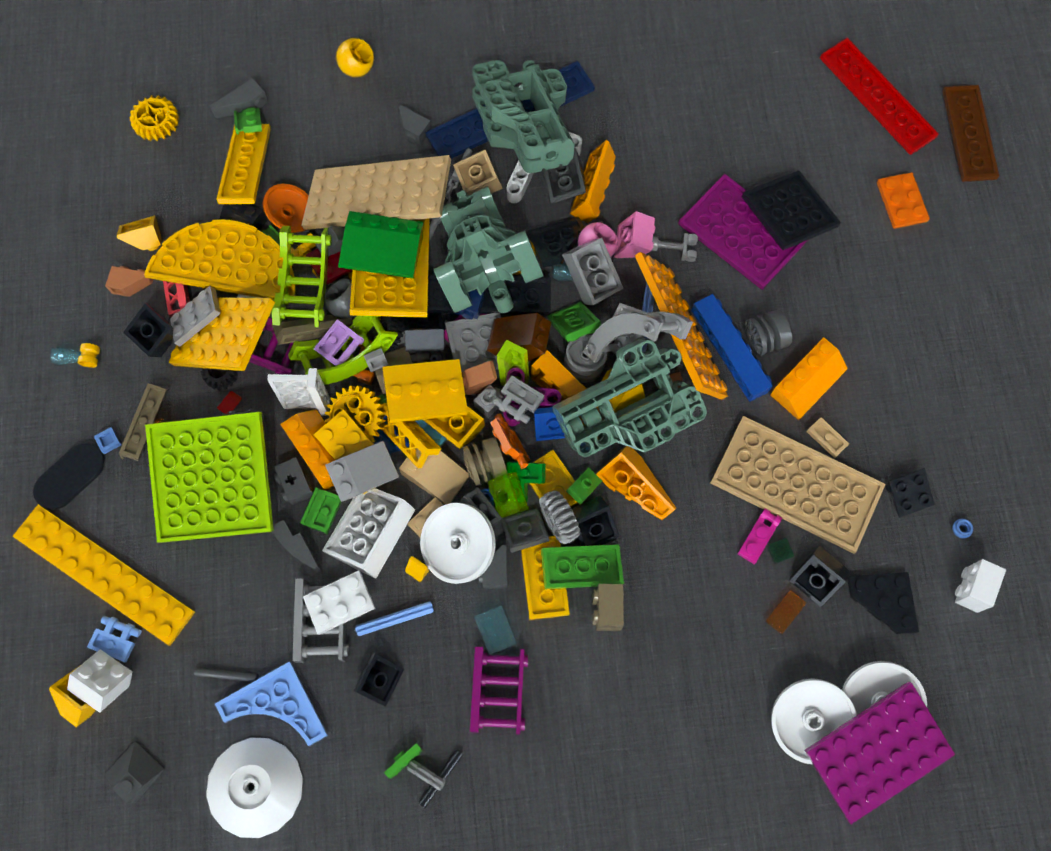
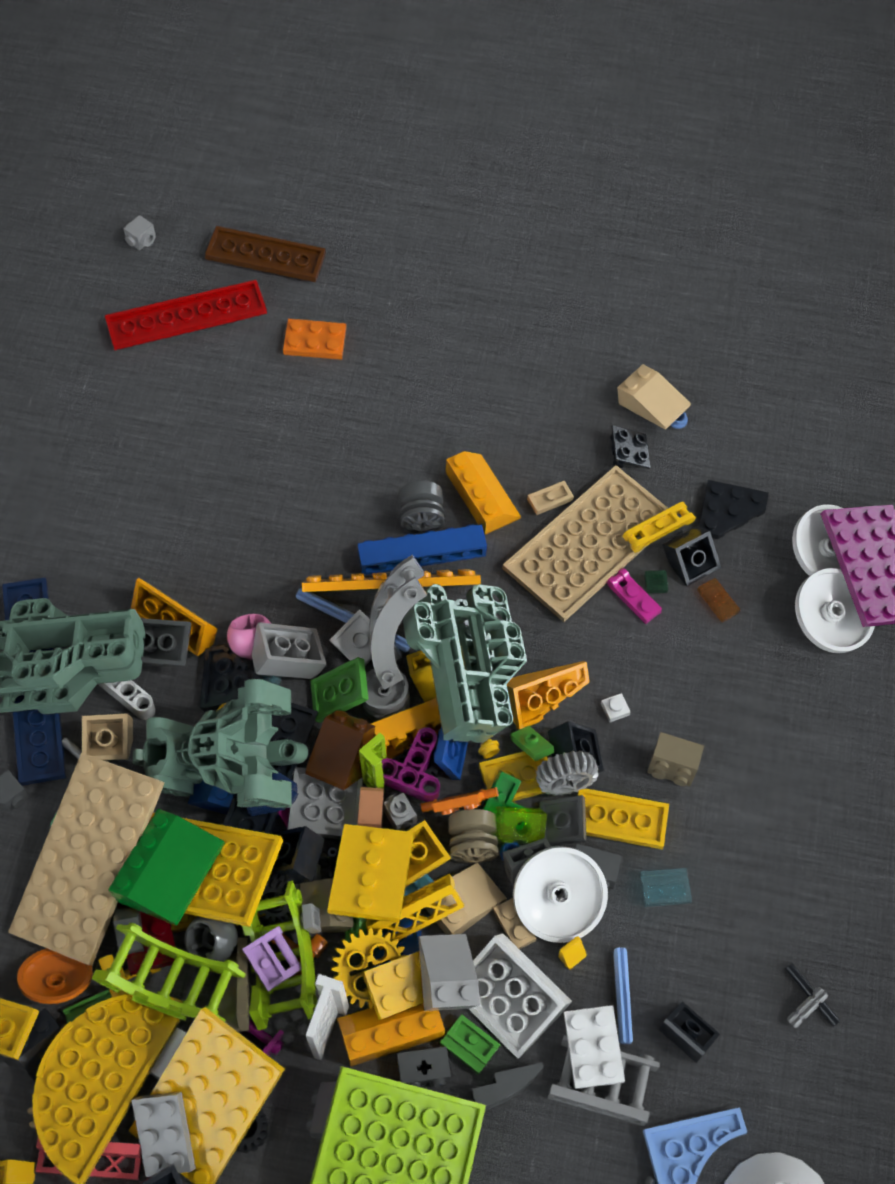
camera: 75 degrees left, 10 degrees down
red sticker [217,391,242,414] -> none
bright green plate [384,743,423,779] -> none
magenta fence [470,647,528,735] -> none
light grey plate [494,376,545,424] -> none
bright green plate [541,544,624,589] -> none
bright pink slope [614,211,655,258] -> none
light grey bar [651,233,698,262] -> none
magenta plate [678,174,808,290] -> none
black plate [741,170,841,250] -> none
white brick [955,559,1006,613] -> none
none -> light grey brick [123,215,156,250]
none -> yellow plate [478,739,500,759]
none -> white plate [601,693,631,723]
none -> tan slope [617,364,691,430]
none -> yellow plate [622,501,696,553]

